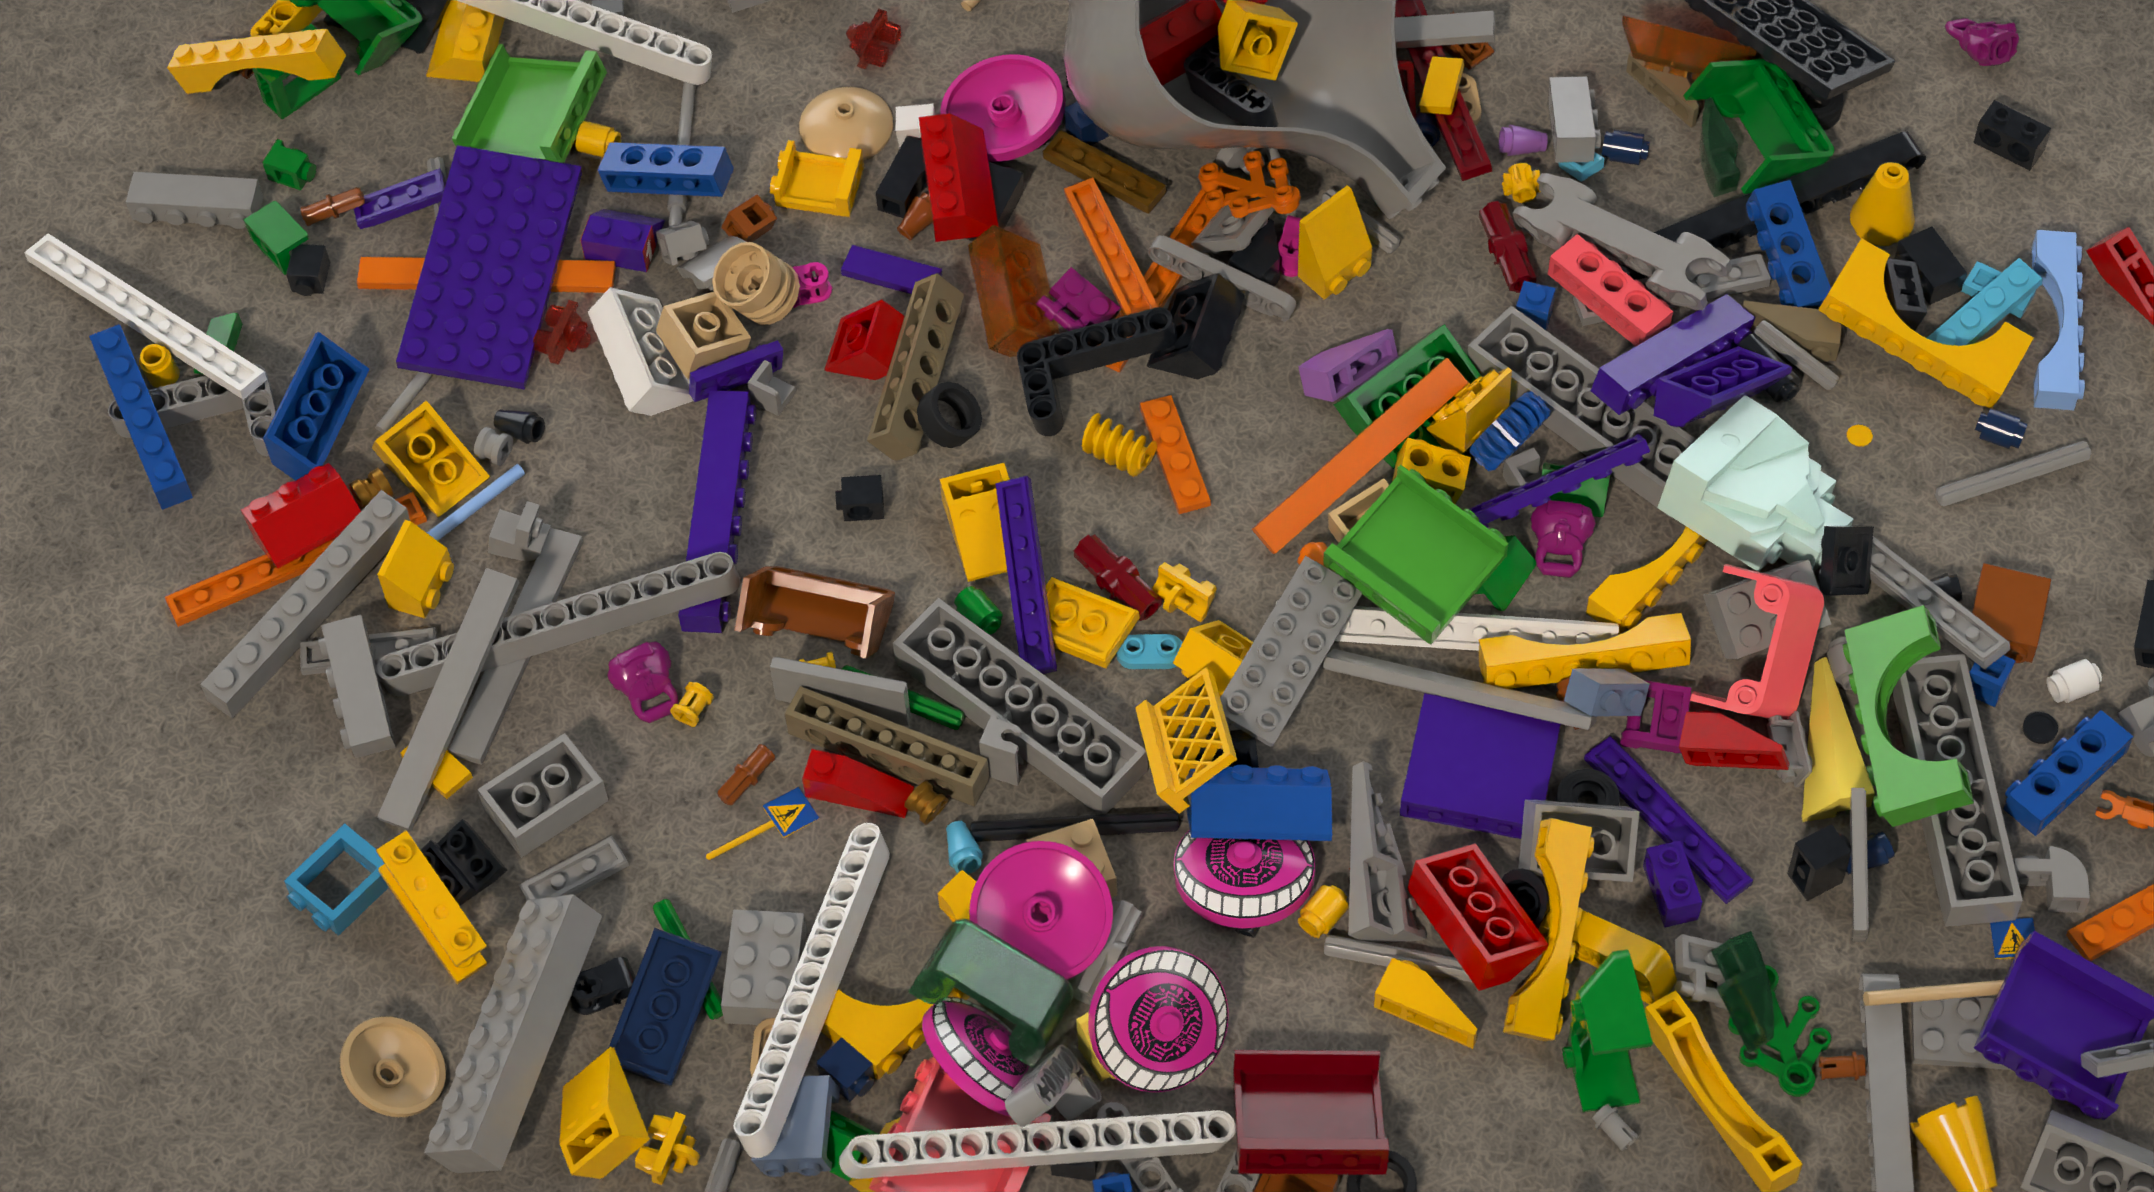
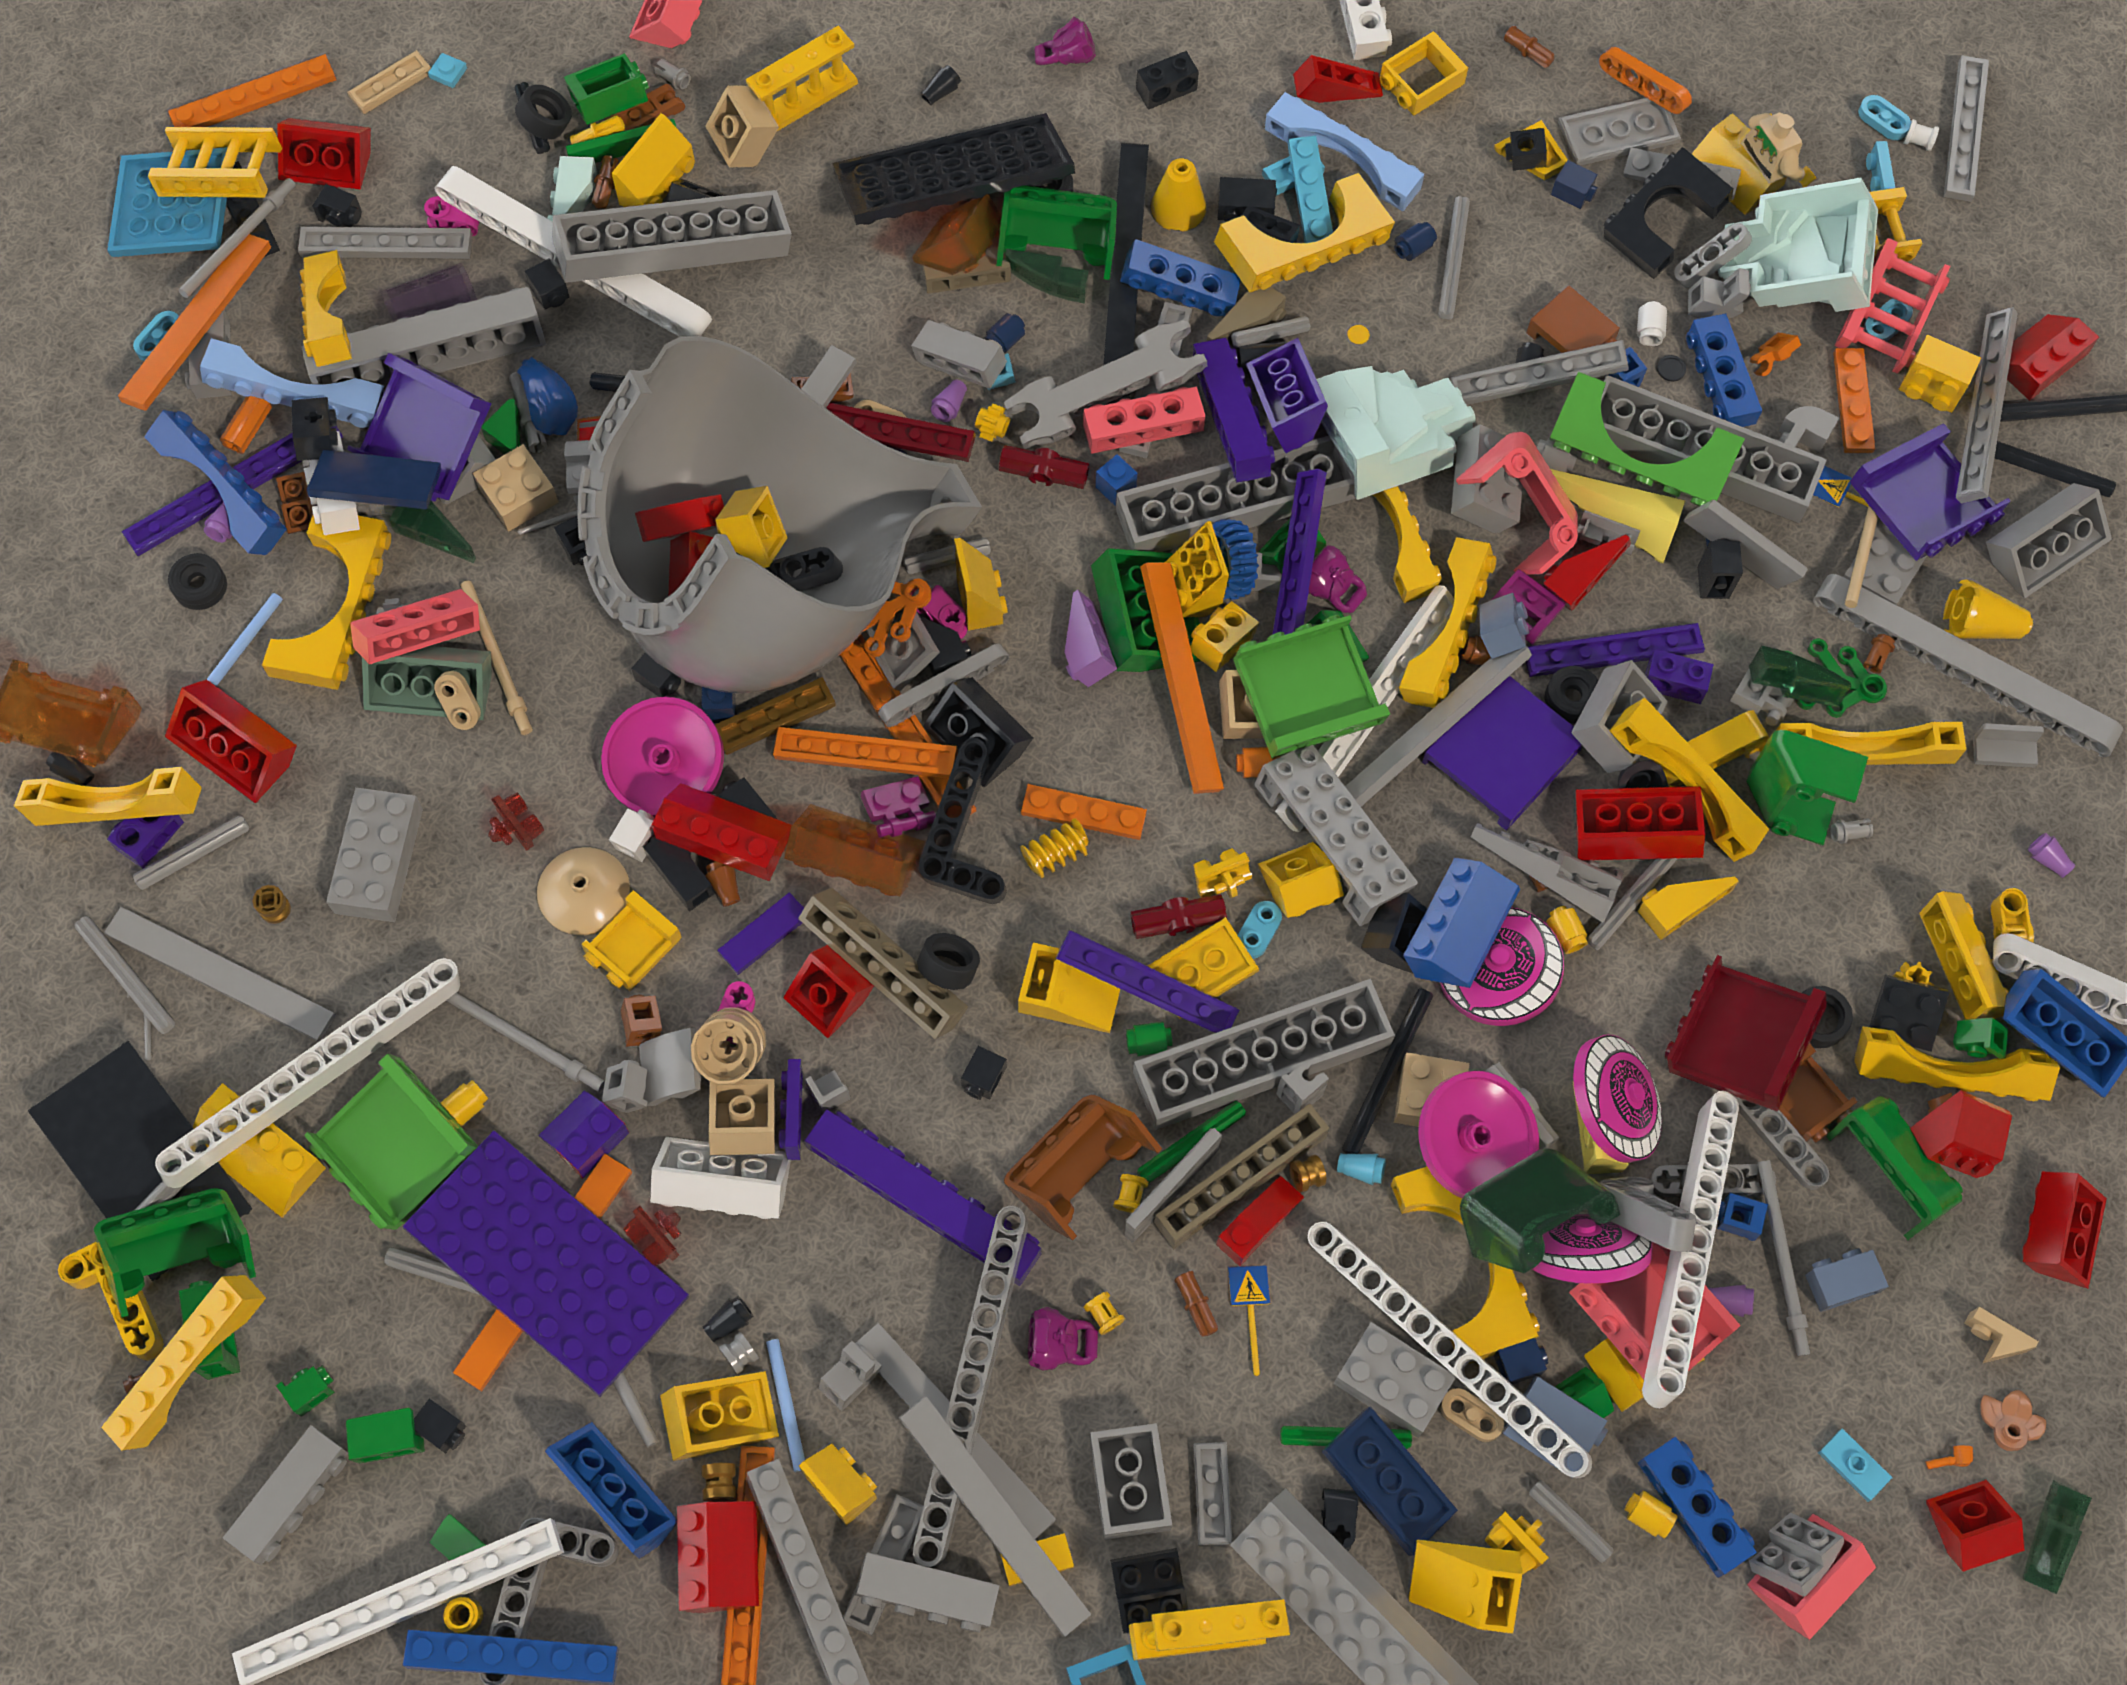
camera: 65 degrees left, 10 degrees up
dark orange axle [300,187,365,226] -> none
dark purple tile [354,168,446,229] -> none
blue brick [598,142,734,197] -> none
yellow fence [1135,667,1237,814] -> none
yellow tile [1419,56,1464,115] -> none
black plate [1818,525,1874,596] -> none

